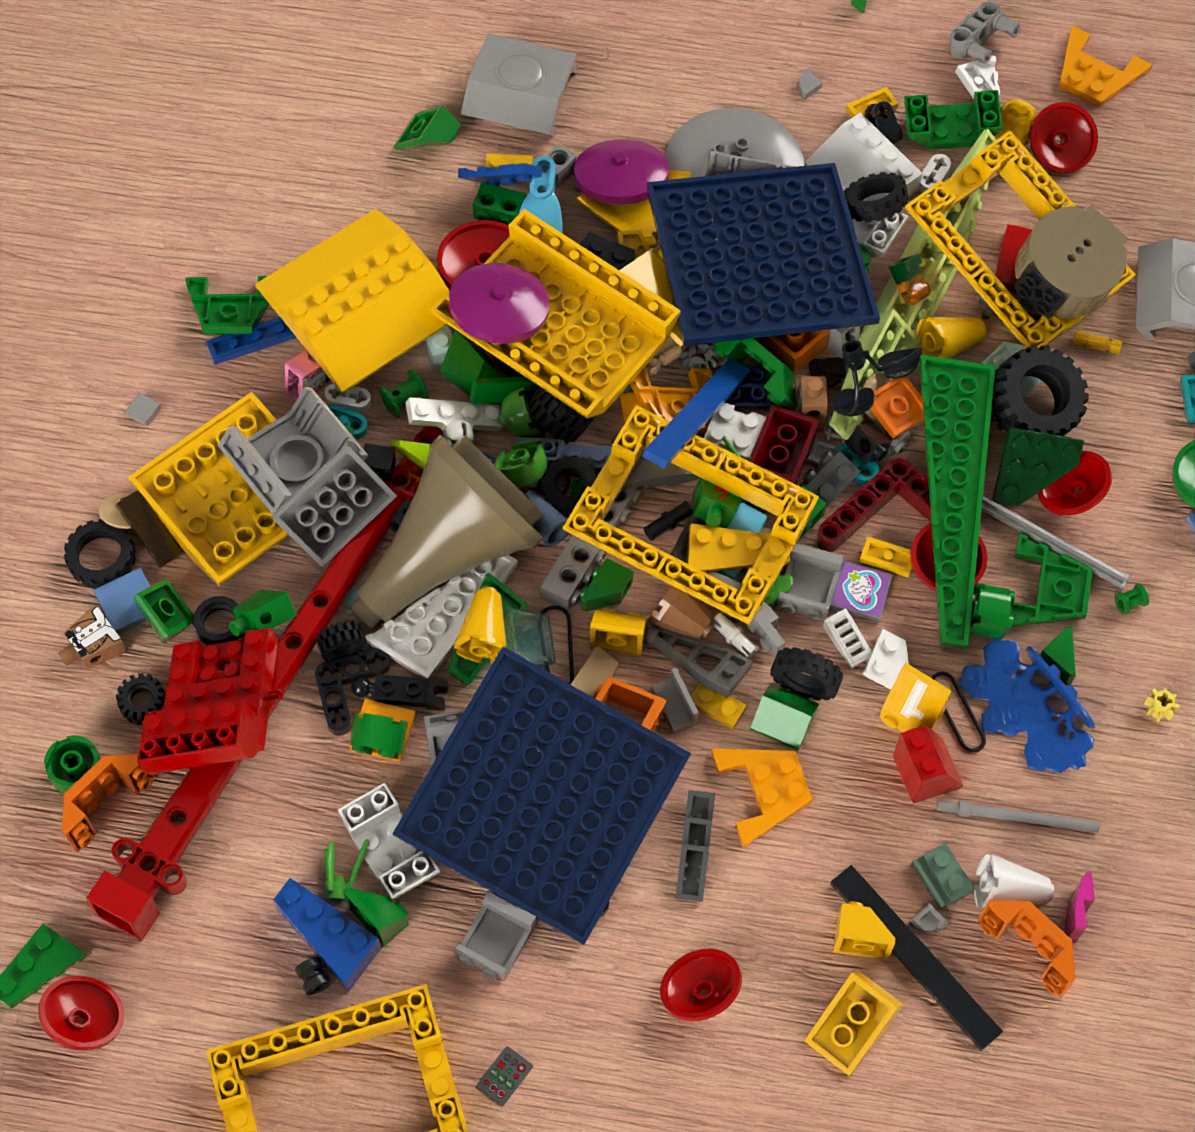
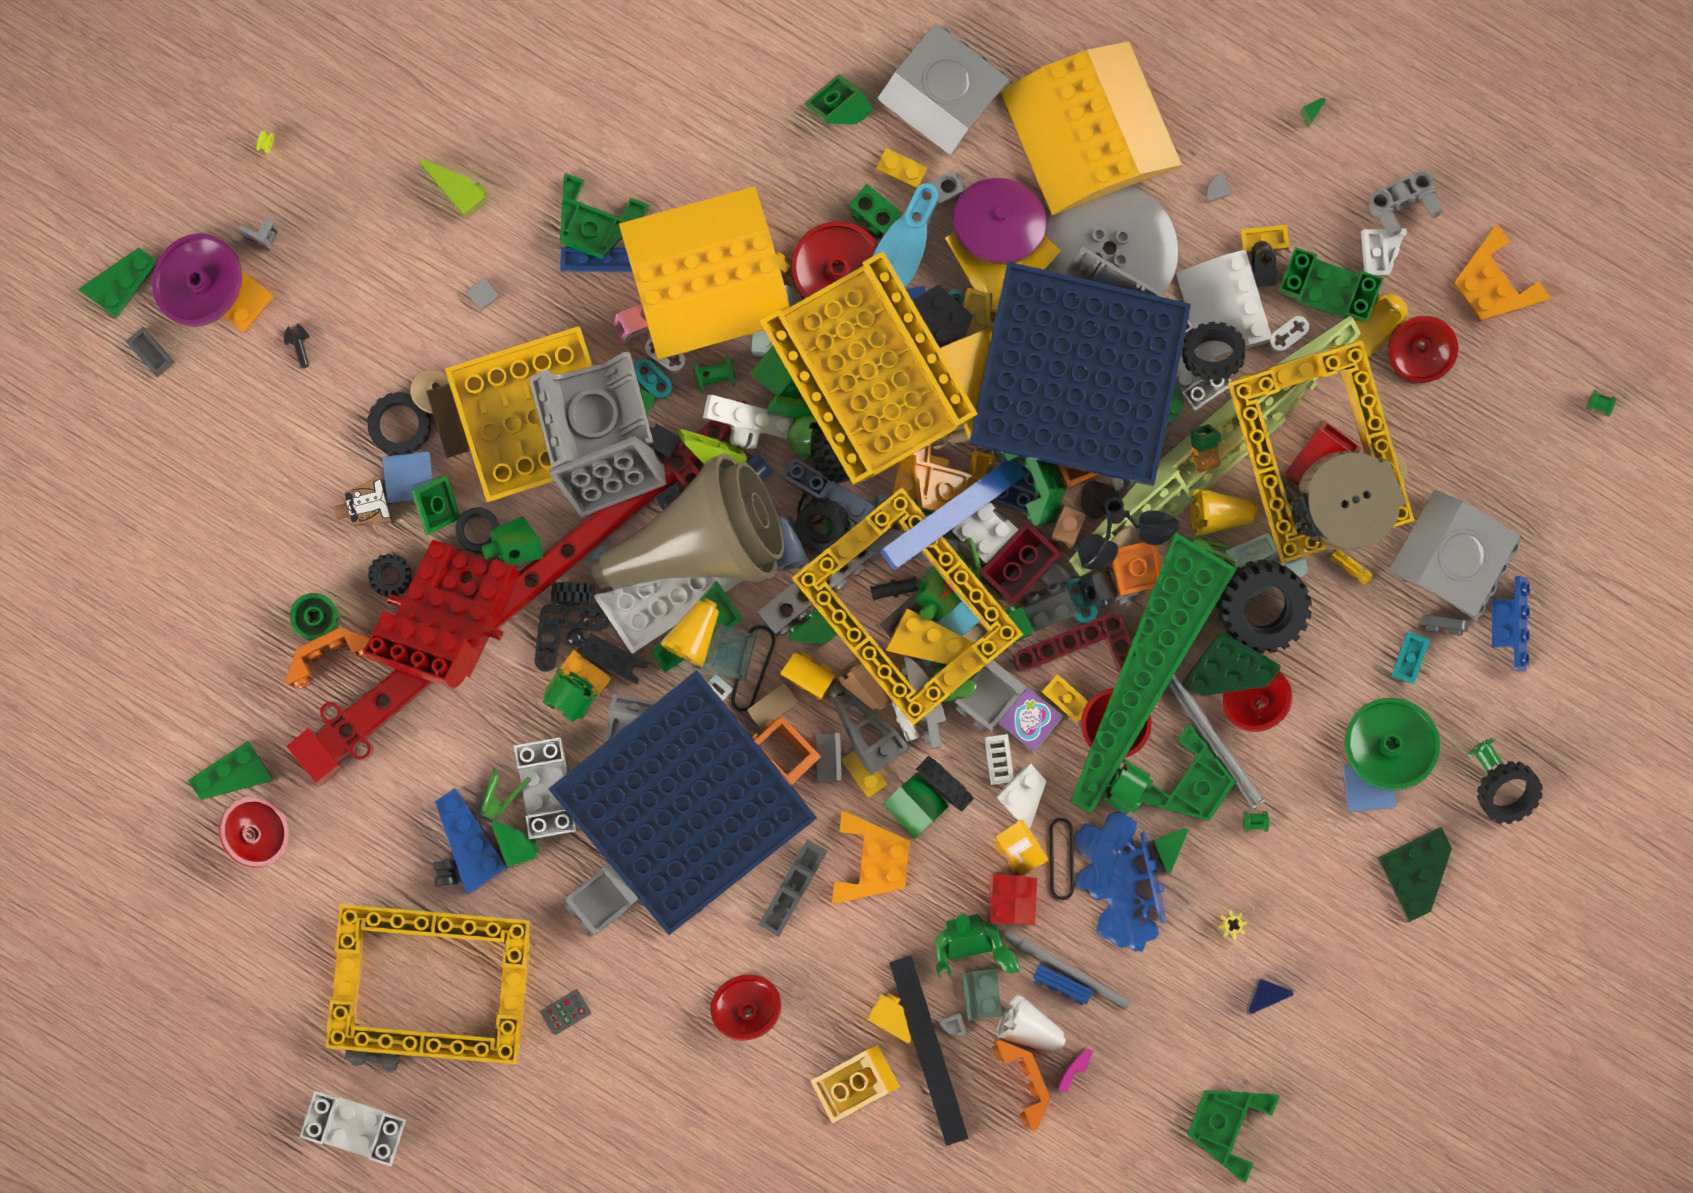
camera: 15 degrees right, 20 degrees up
magenta dish [449,263,549,344] -> none
blue wing [458,163,542,187] -> none
bright green cylinder [495,440,547,488] -> none
none -> lime slope [419,159,488,219]
none -> green torso [935,914,1020,978]
none -> yellow slope [1001,41,1182,216]
none -> blue piece [1033,965,1093,1005]

